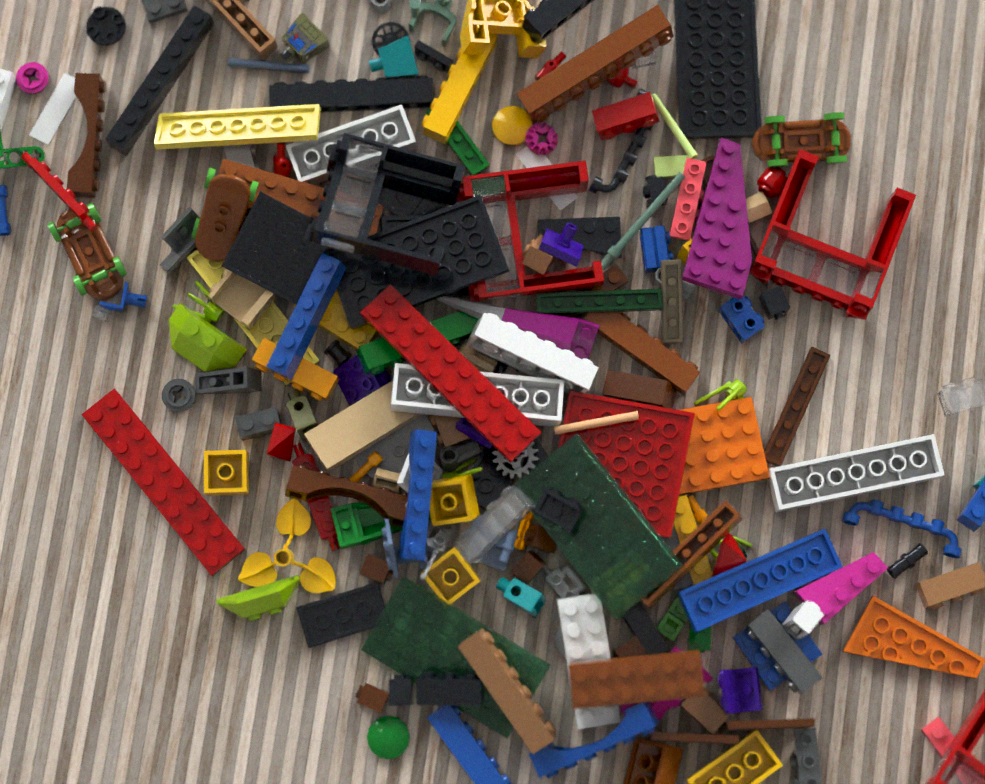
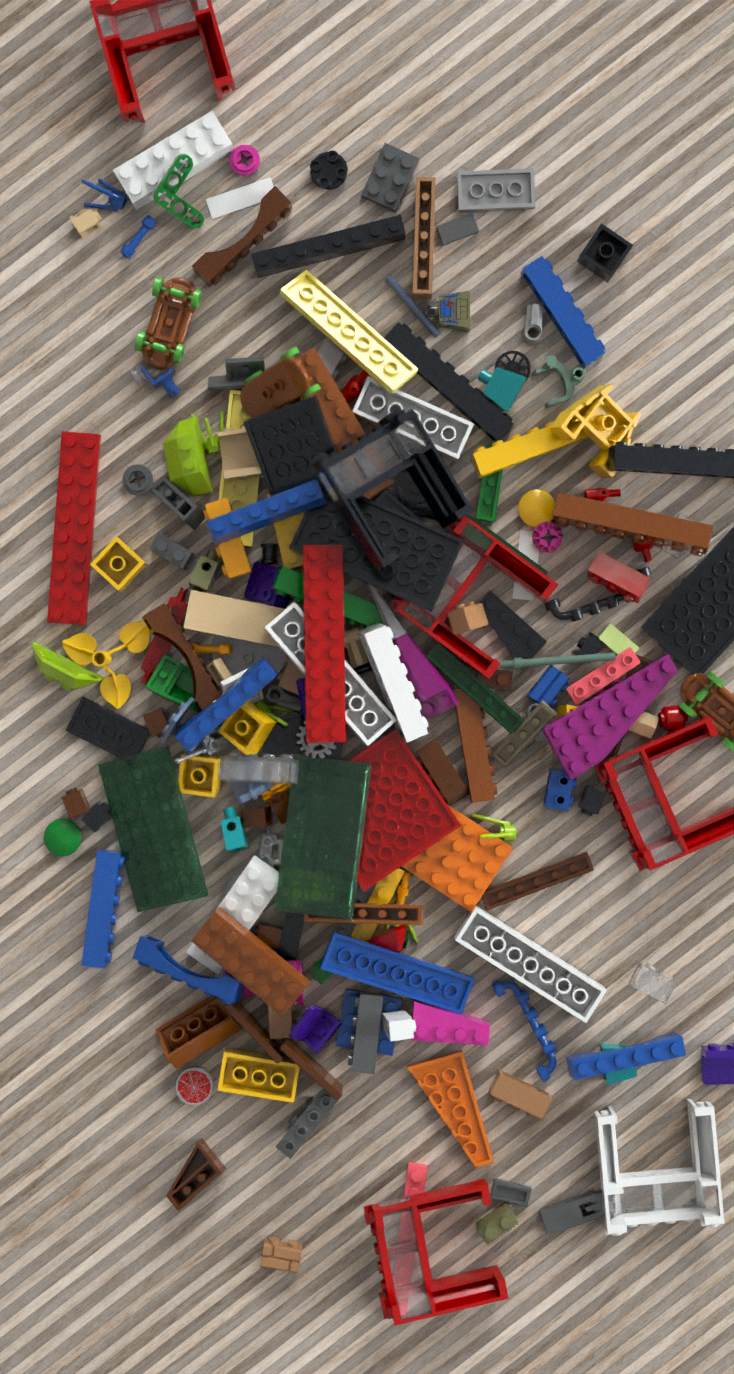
camera: 45 degrees right, 10 degrees up
red plate [21,152,97,232] -> none
red slope [266,423,296,462] -> none
black plate [414,40,453,72] -> none
black brick [416,671,484,706] -> none
medium nougat brick [458,628,557,754] -> none
black bracket [534,487,584,533] -> none
dark purple tile [539,223,584,267] -> none
light nougat piece [554,411,639,435] -> none
yellowish green piece [652,94,698,159] -> none
bright green slope [657,596,688,641] -> none
black pin [887,543,928,579] -> none

